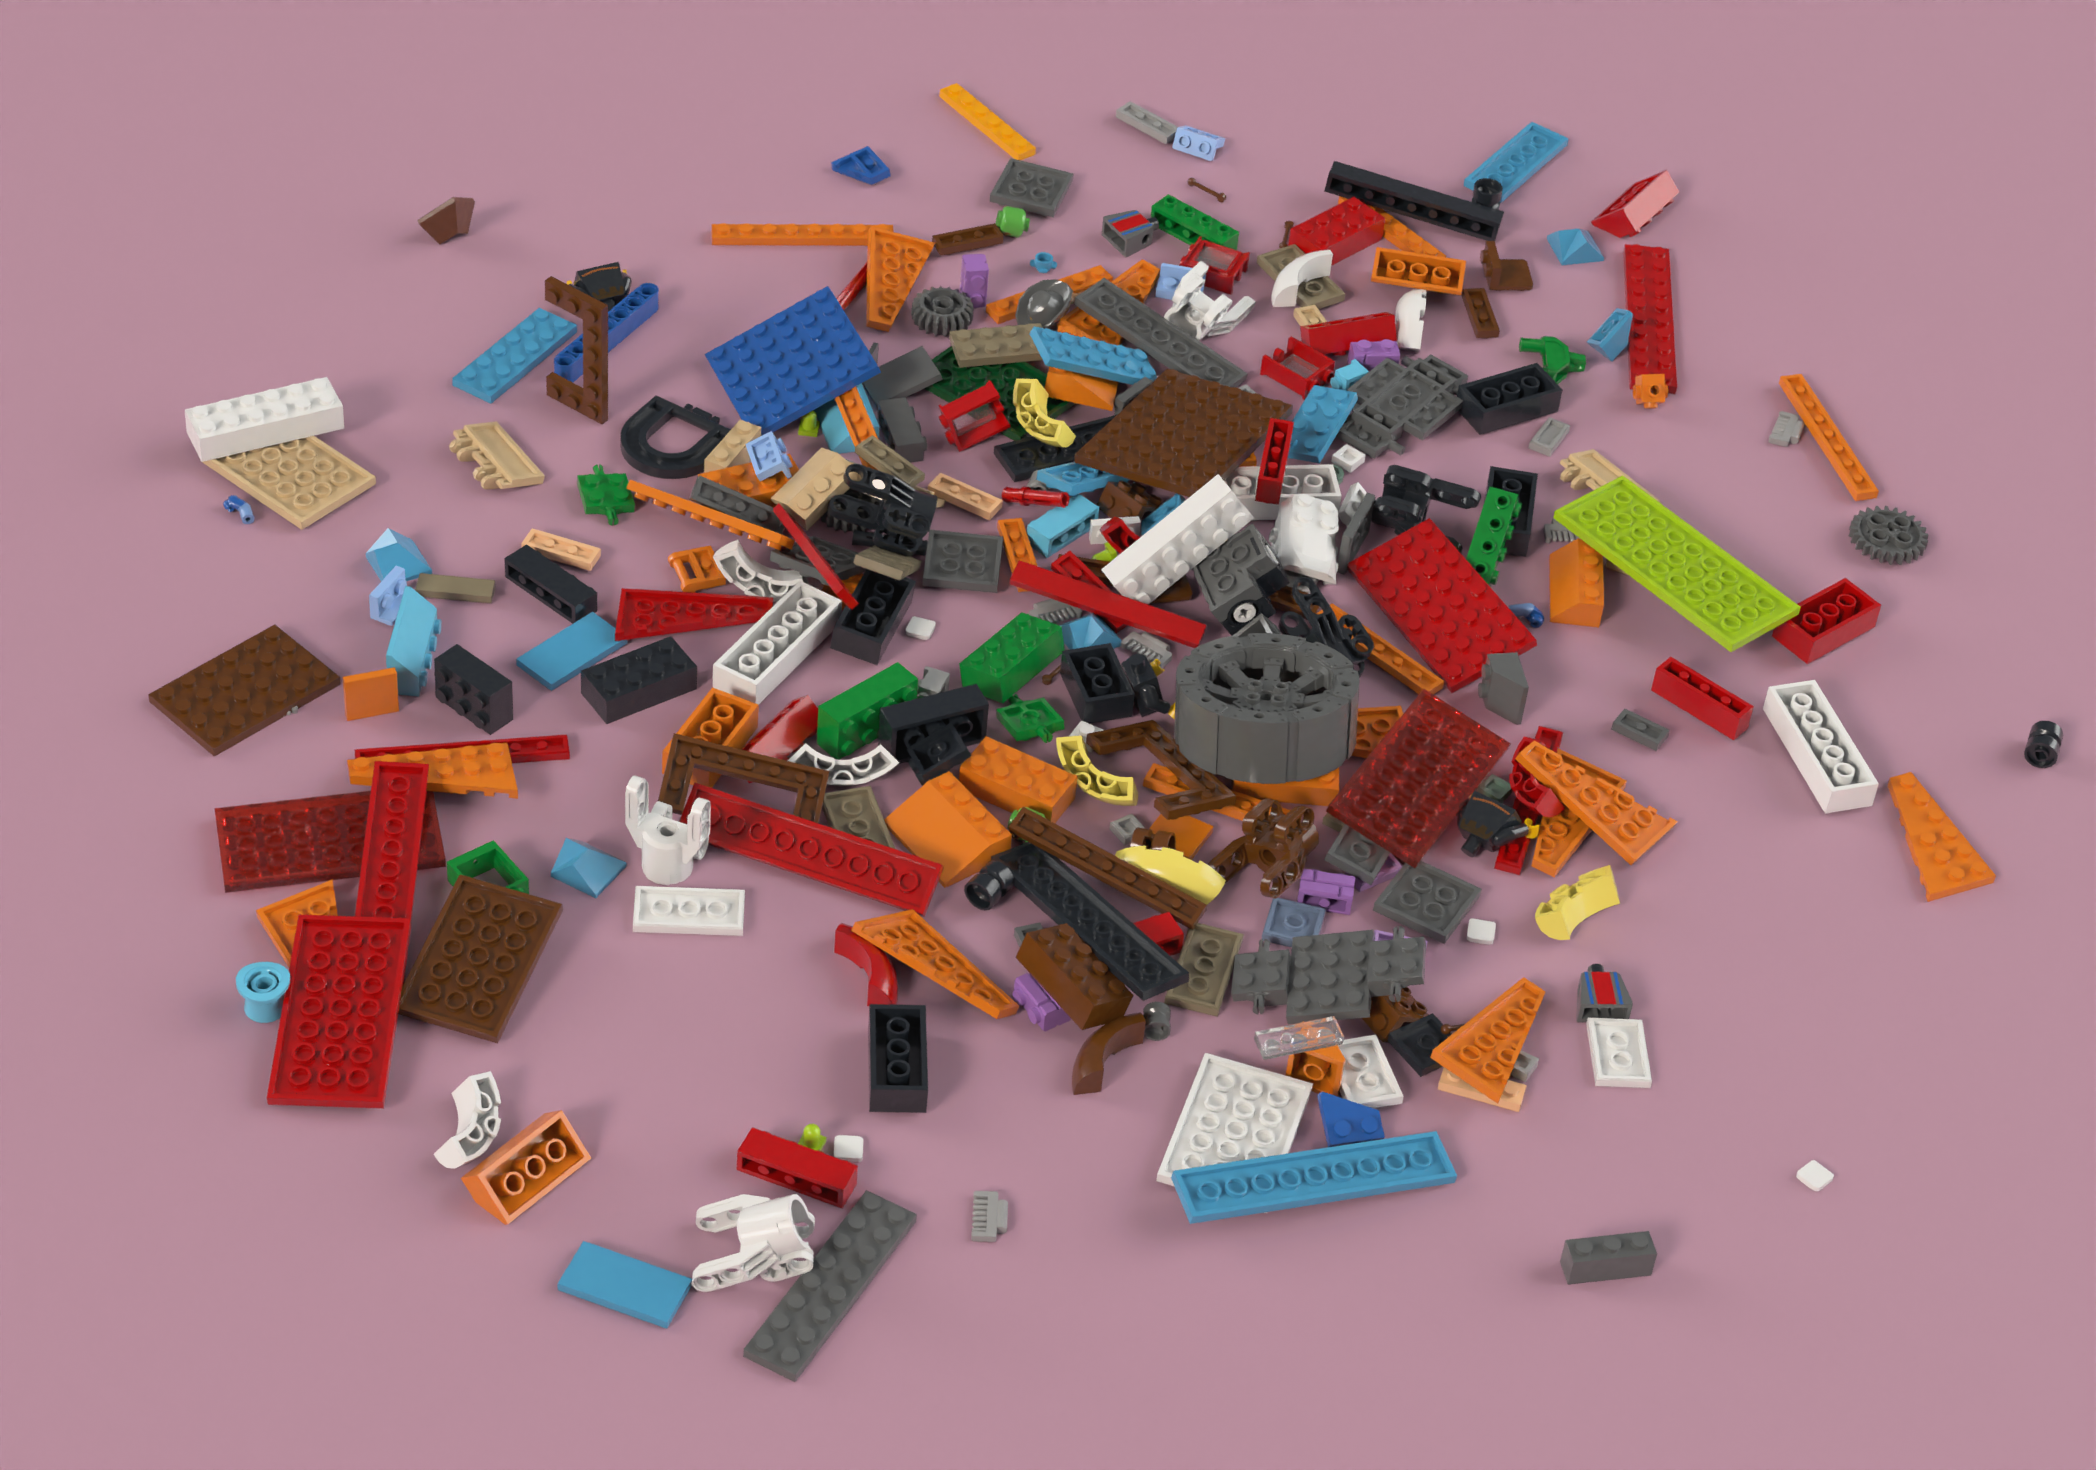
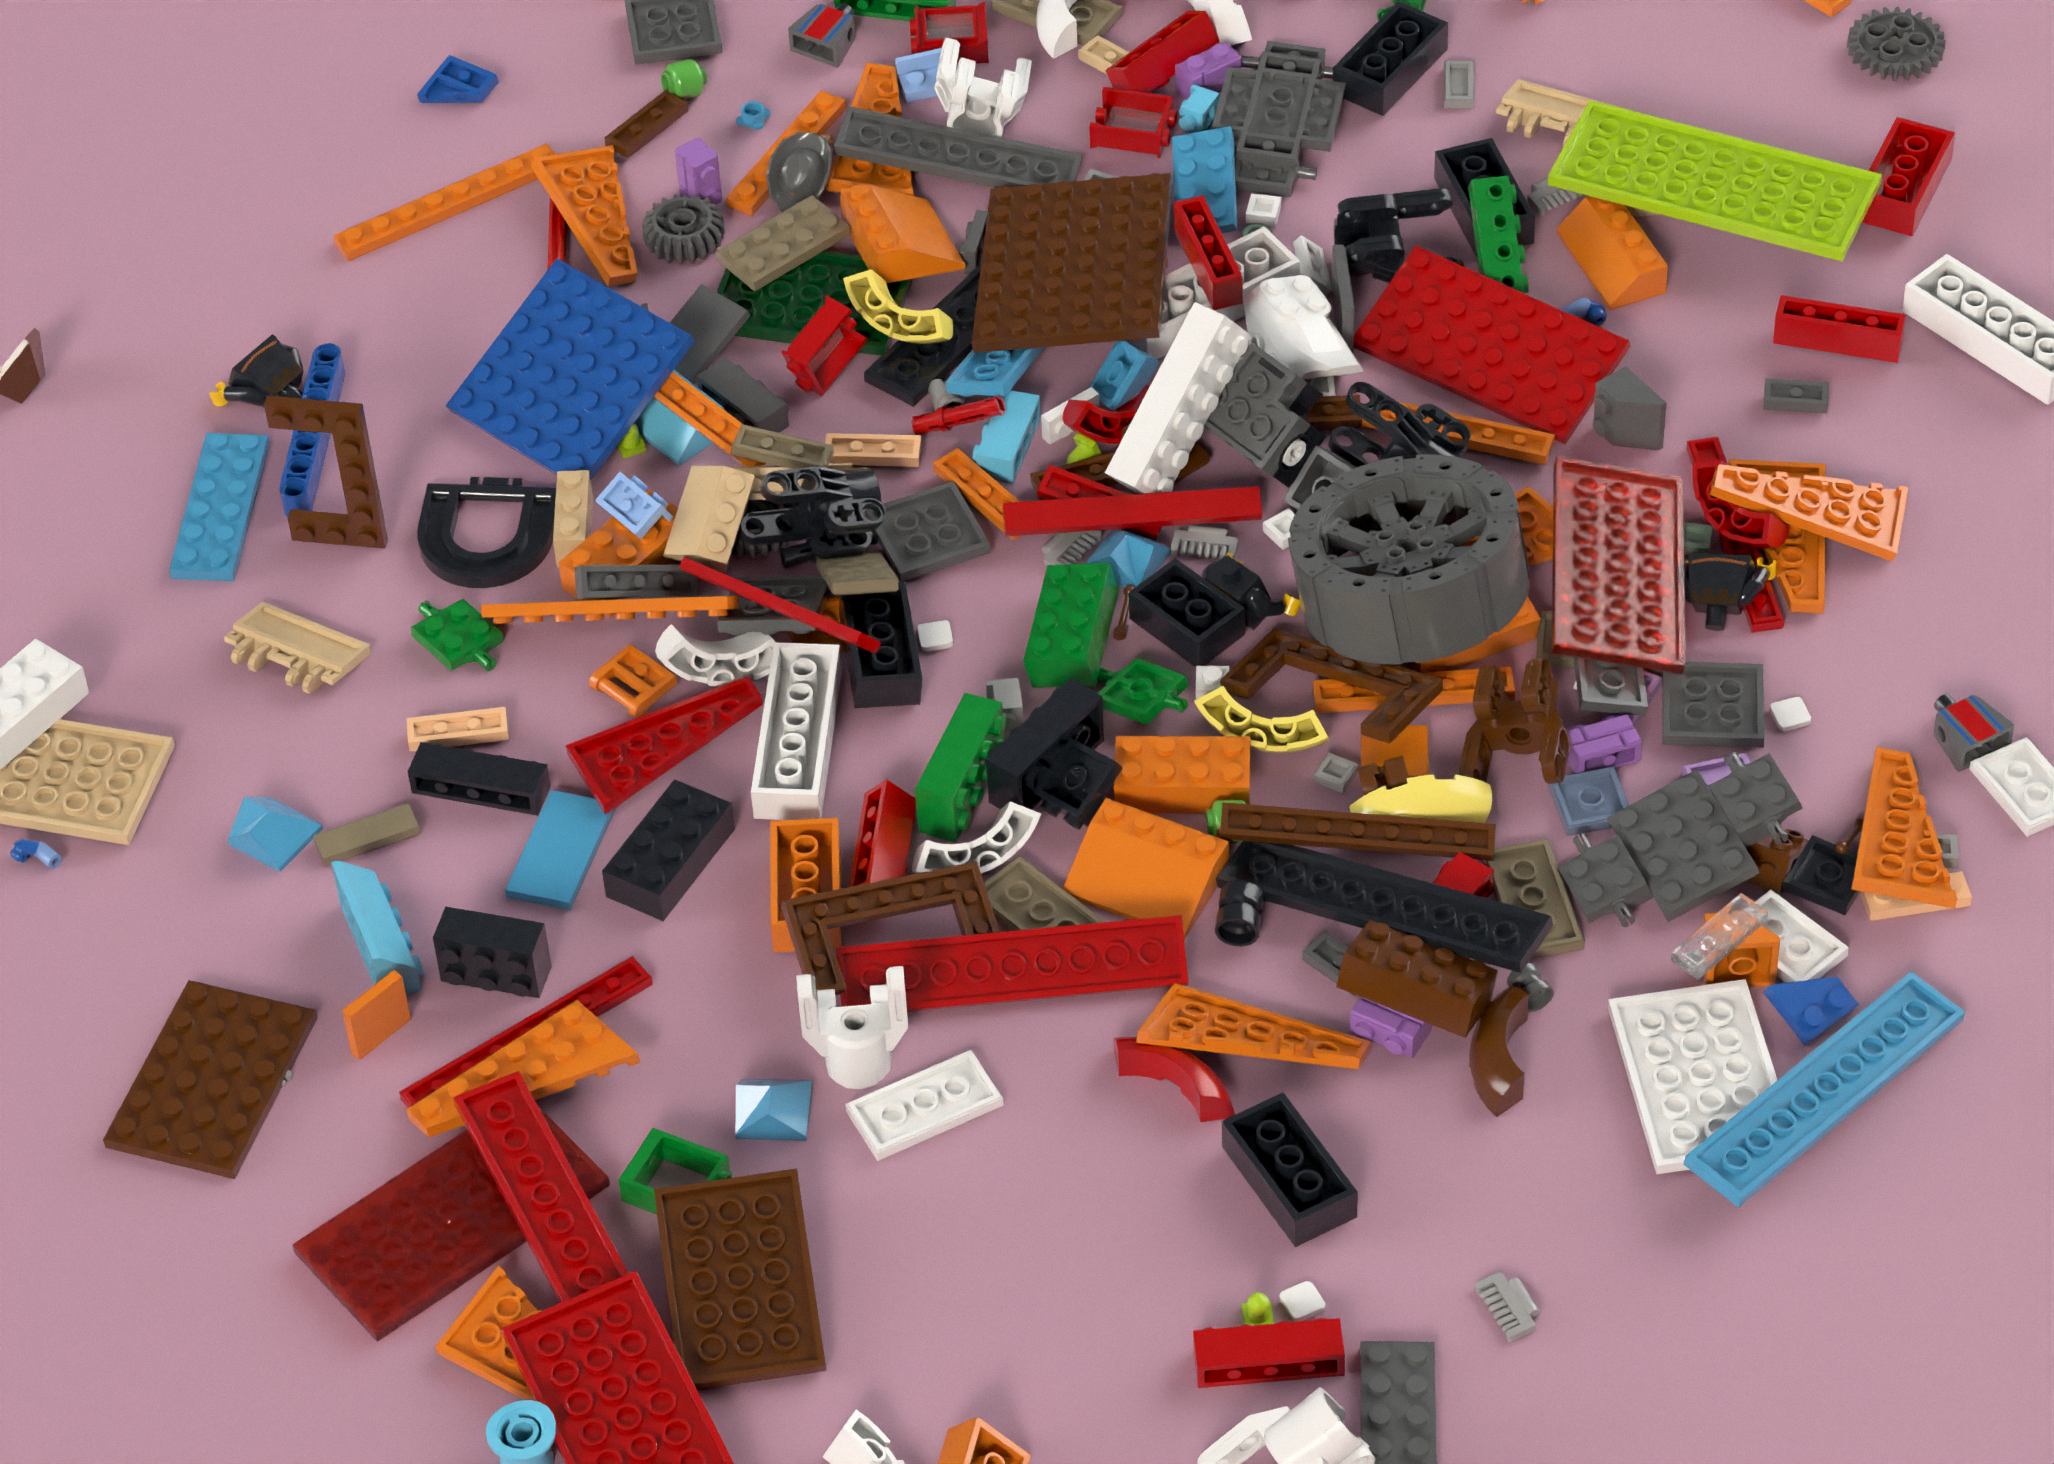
camera: 20 degrees left, 5 degrees up
light blue bracket [369,566,407,626] -> none
dark azure plate [1029,326,1157,385] -> none
reddish brown bracket [1096,480,1163,521] -> none
light yellow brick [1535,865,1620,940] -> none

